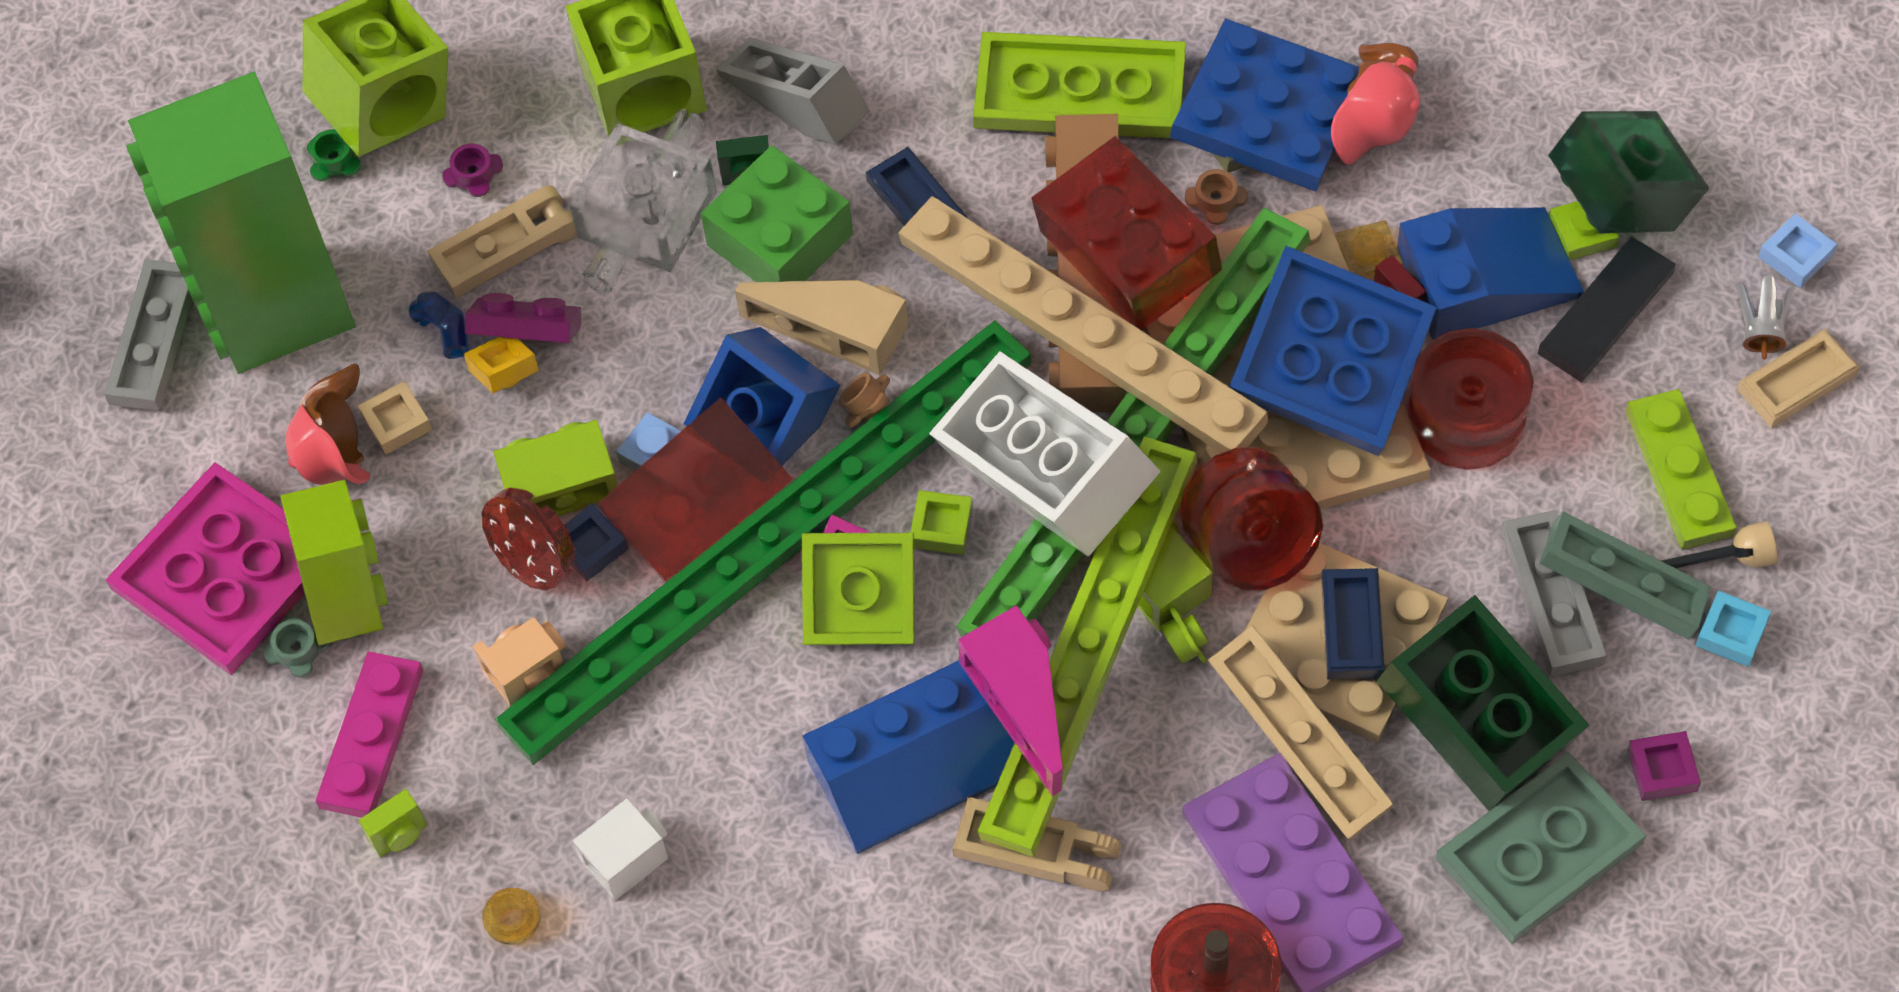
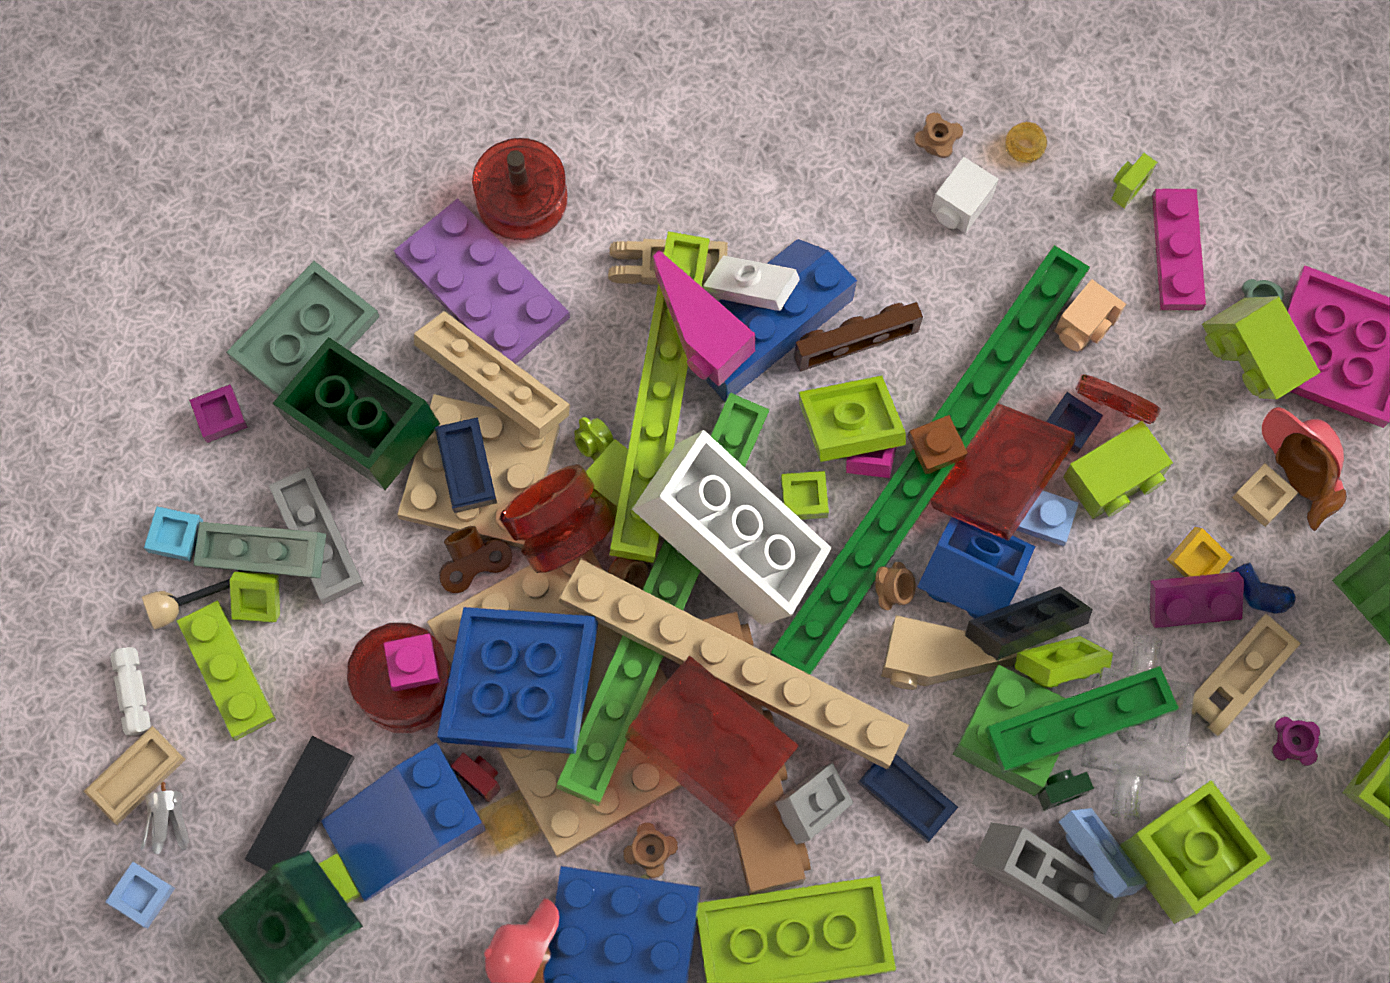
camera: 160 degrees right, 10 degrees up
none -> white axle [110,647,151,736]
none -> lime plate [230,572,280,622]
none -> dark pink plate [384,633,440,691]
none -> reddish brown piece [439,526,512,593]
none -> white plate [703,255,800,311]
none -> light grey plate [775,762,853,845]
none -> reddish brown plate [794,302,923,372]
none -> dark orange plate [907,415,968,475]
none -> medium nougat plate [915,112,963,158]
none -> black plate [965,586,1093,661]
none -> green plate [985,665,1179,774]
none -> lime plate [1014,636,1113,688]
none -> light blue plate [1059,808,1147,898]

